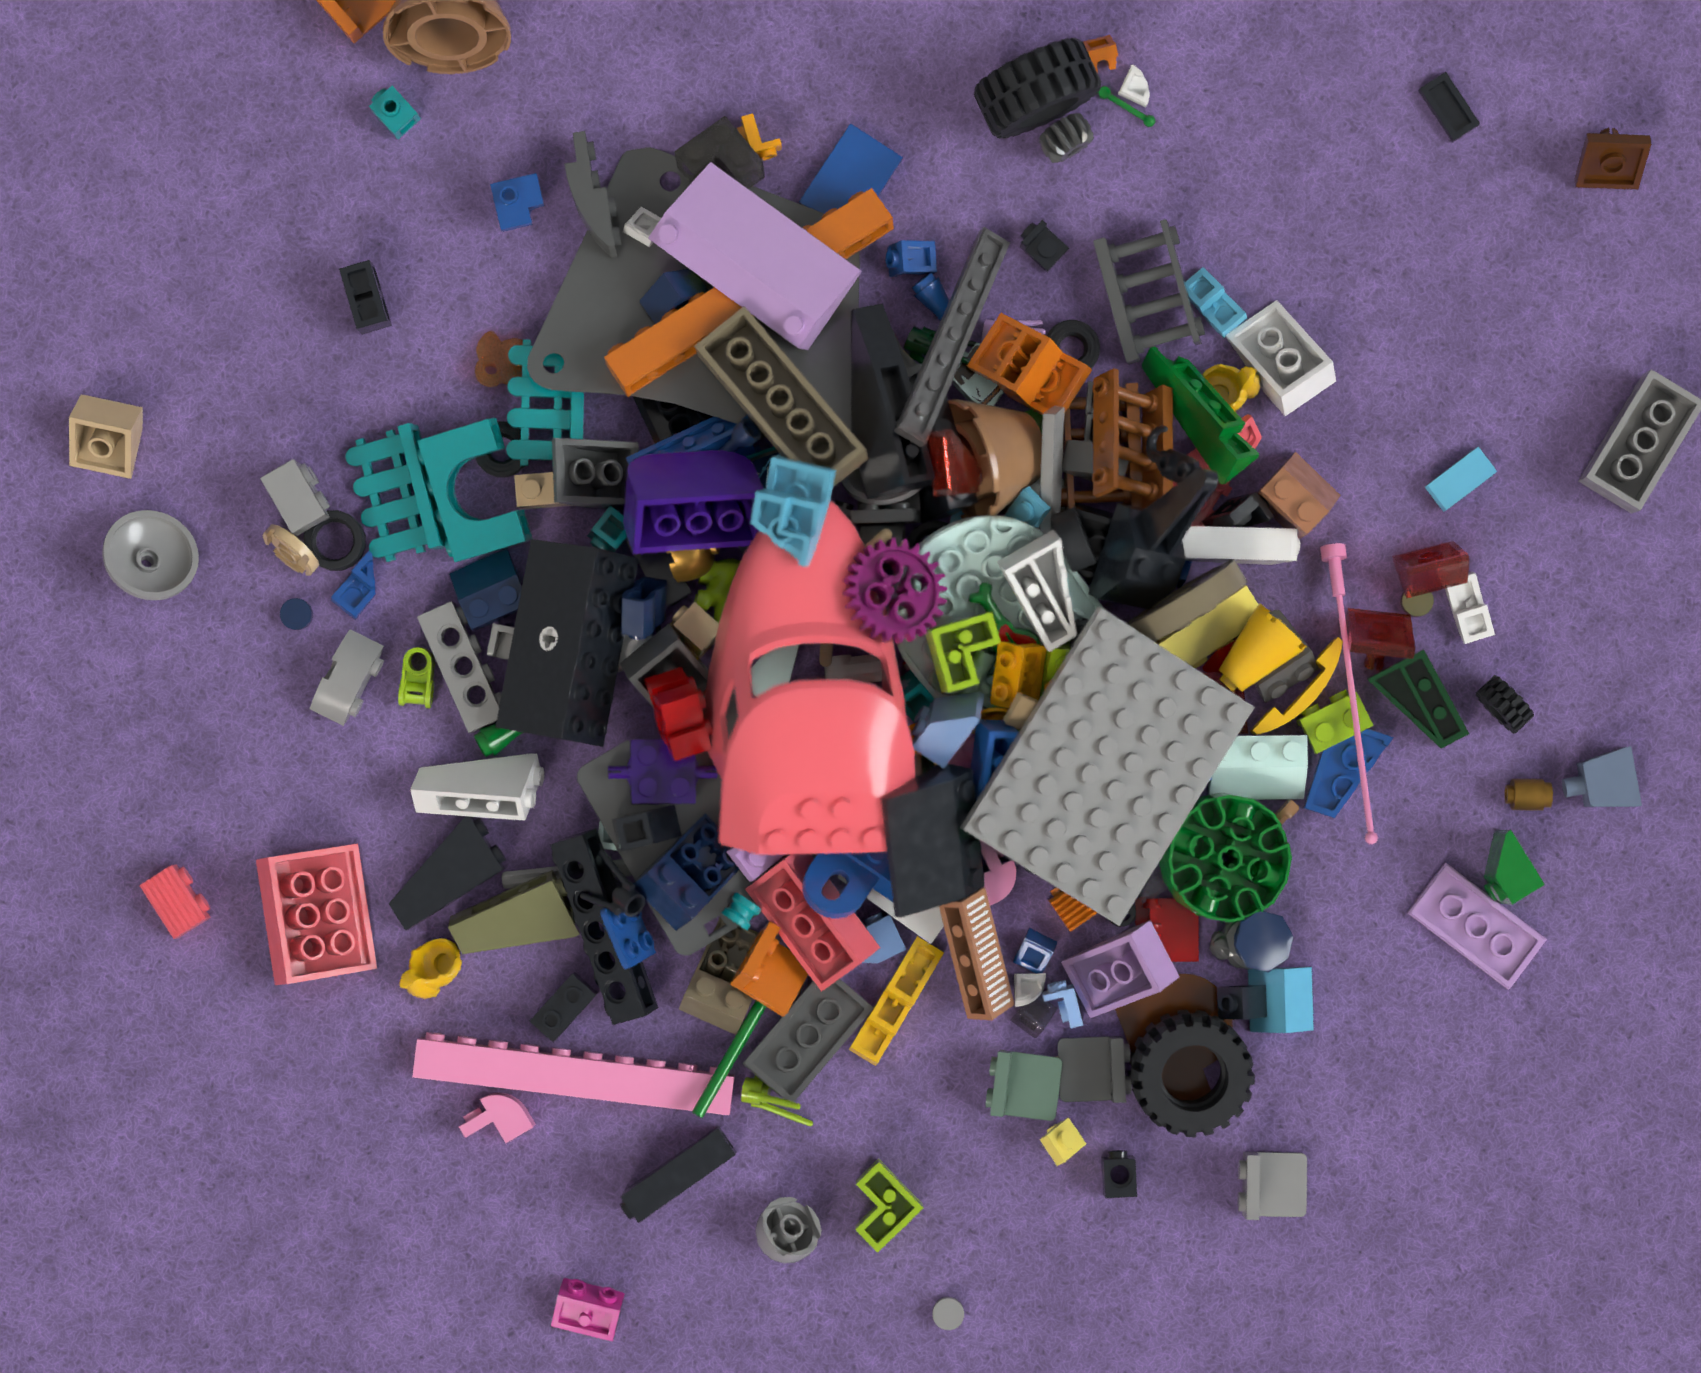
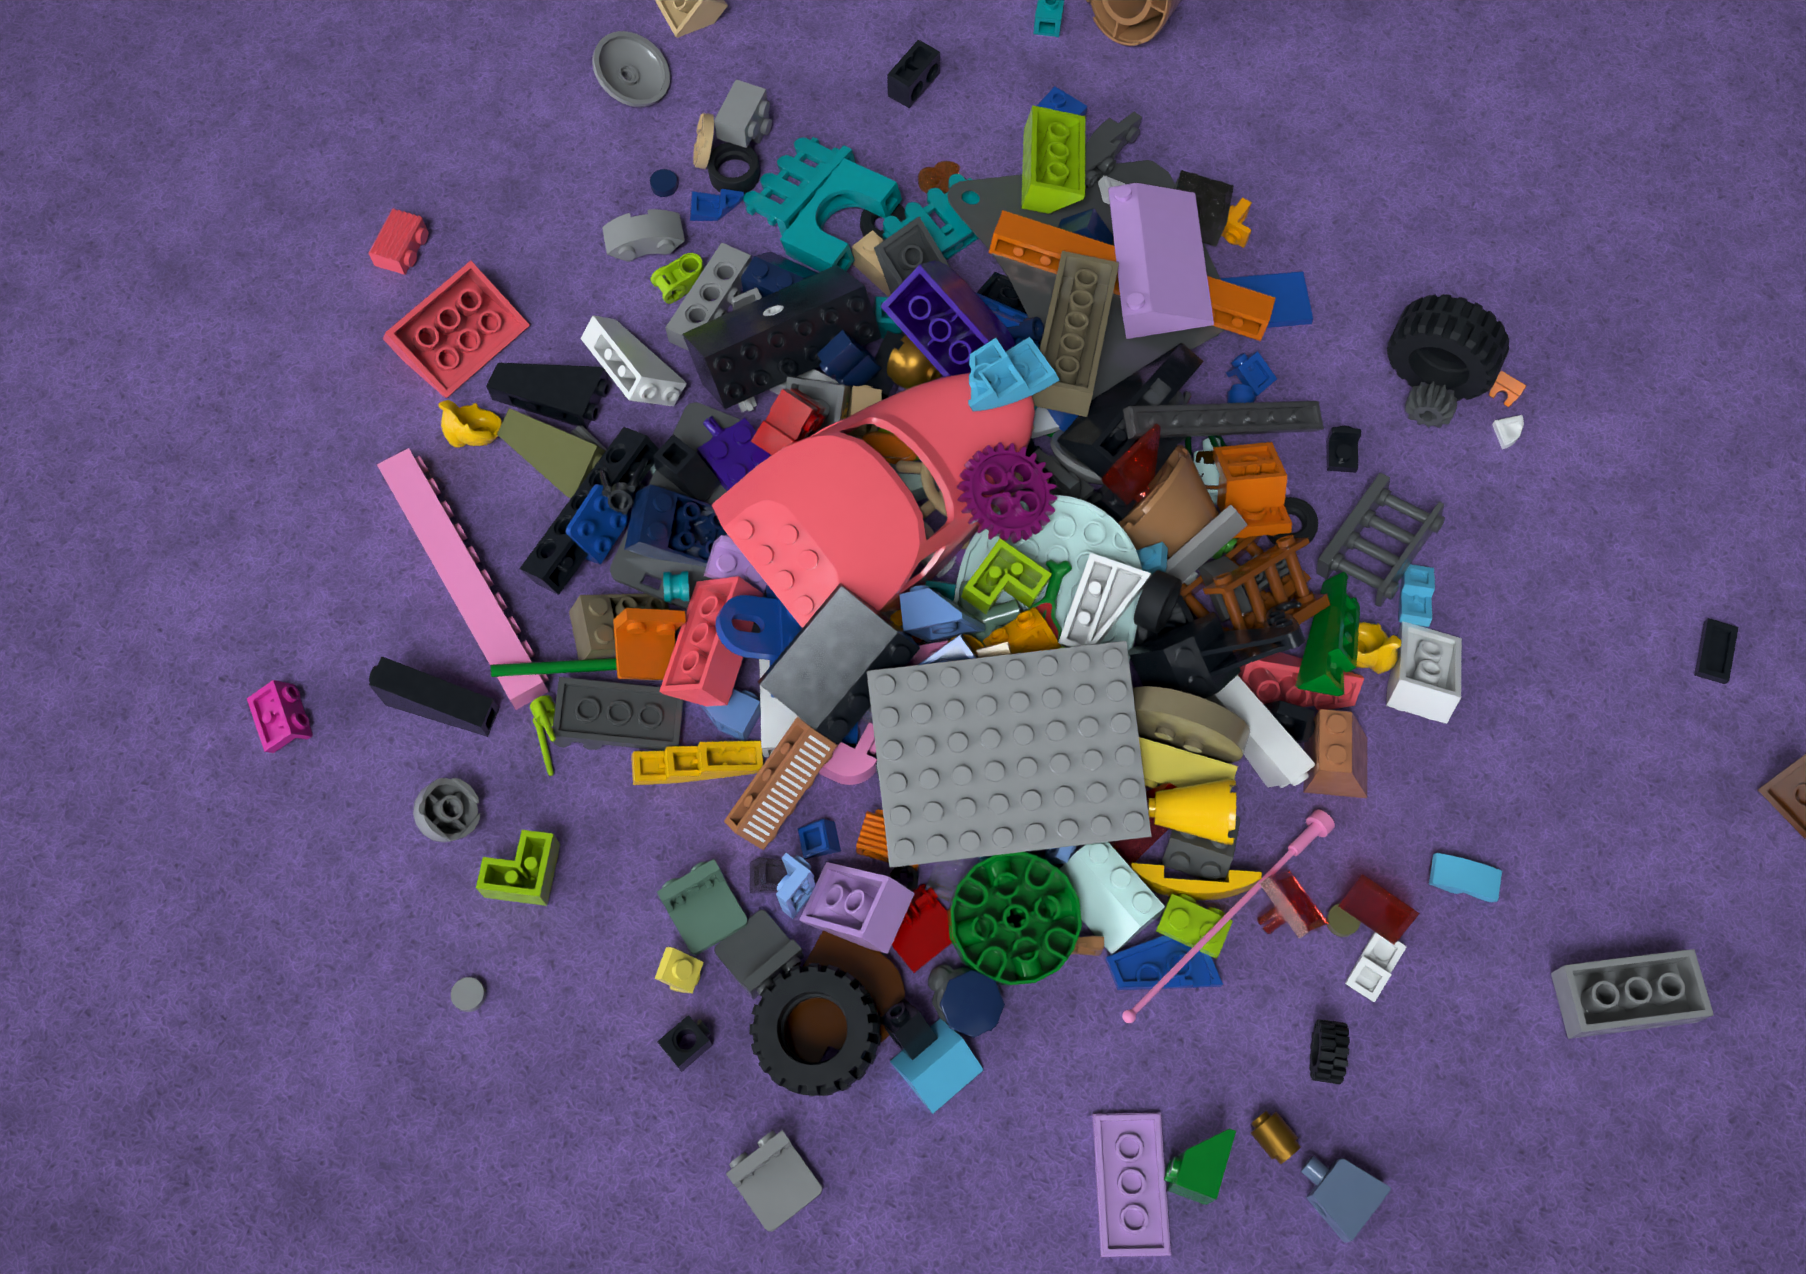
camera: 55 degrees right, 20 degrees down
bright pink brick [459,1093,536,1143] -> none
green cone [473,724,523,757] -> none
black brick [530,972,598,1042] -> none
white tile [1014,973,1046,1007] -> none
green hinge [1098,86,1155,127] -> none
dark green wedge [1367,649,1469,749] -> none
none -> lime slope [1021,105,1085,214]

